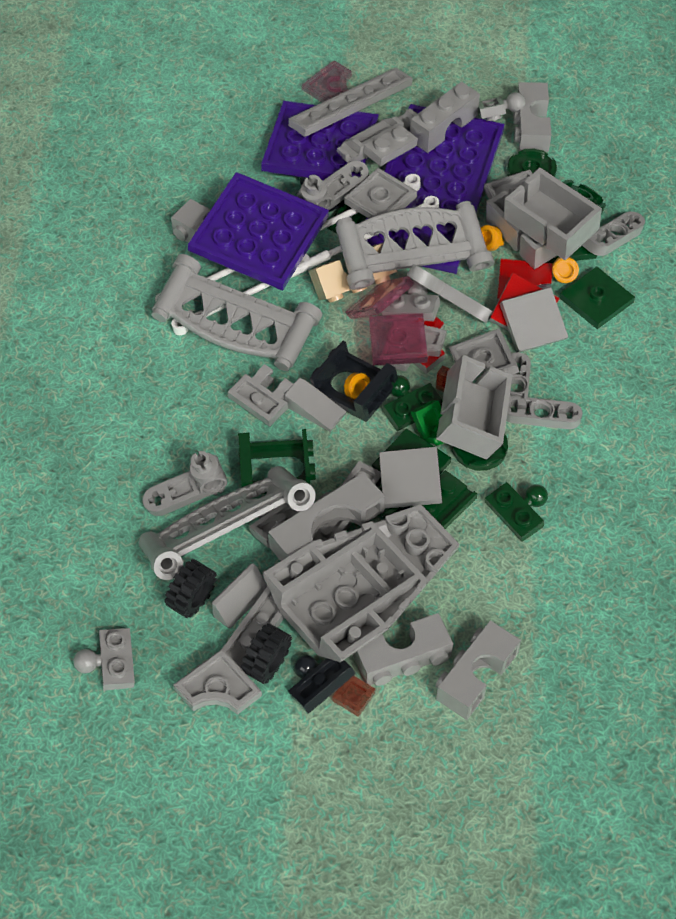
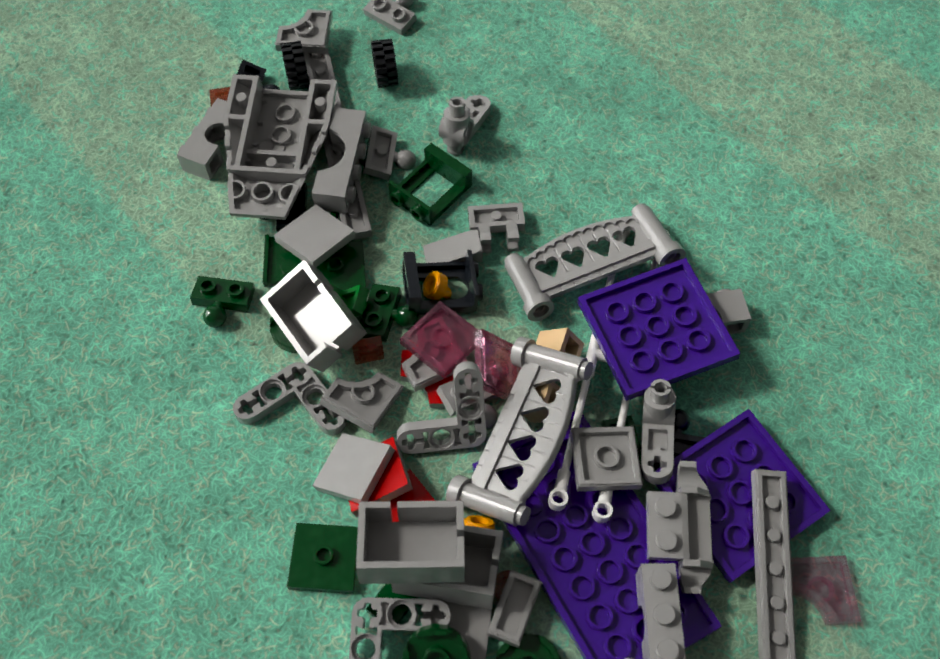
camera: 135 degrees right, 5 degrees up
light grey piece [139,466,316,580] -> none
light grey slope [212,563,267,628] -> none
light grey arch [435,620,521,720] -> none

